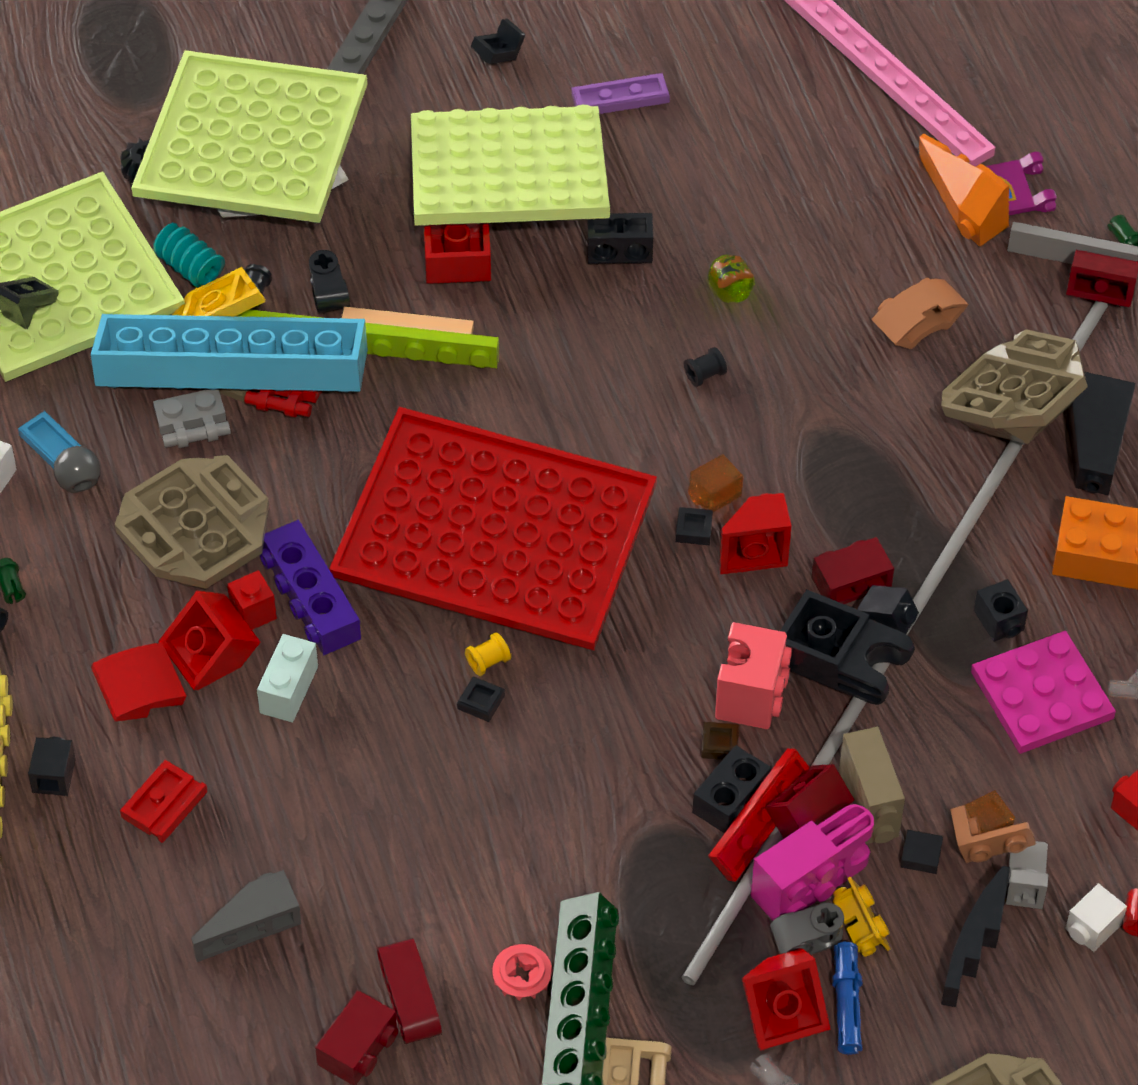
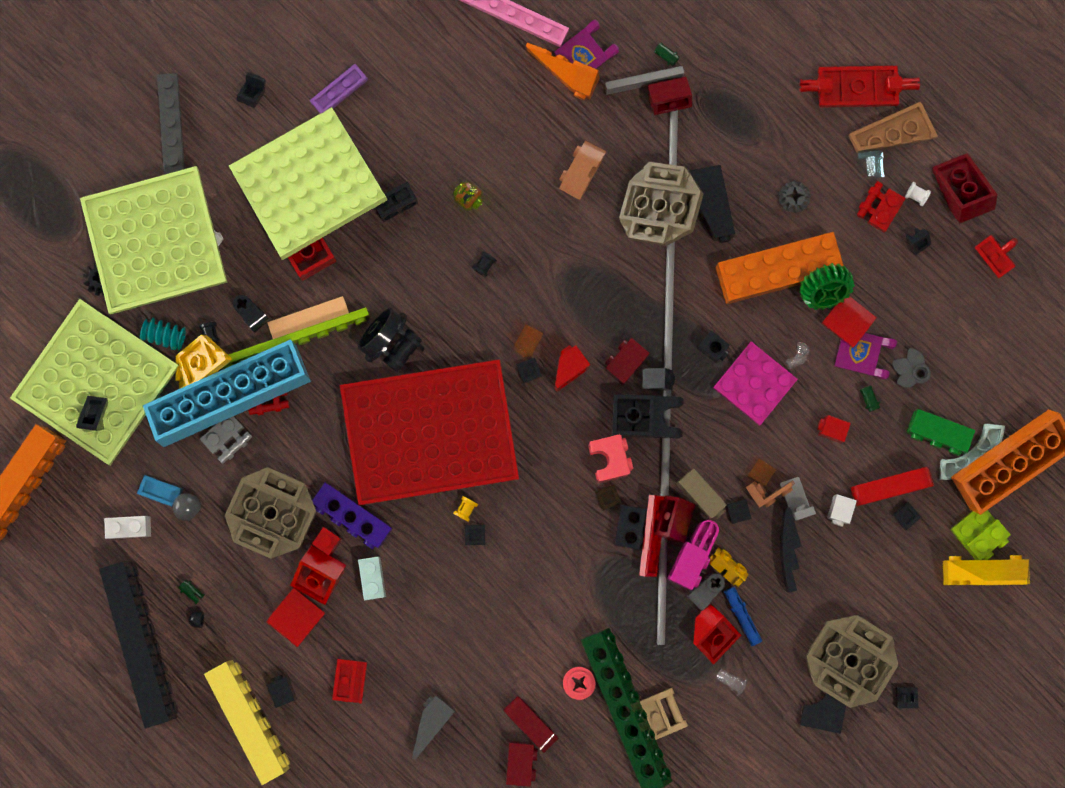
camera: 30 degrees left, 30 degrees up
none -> black piece [358,308,425,373]

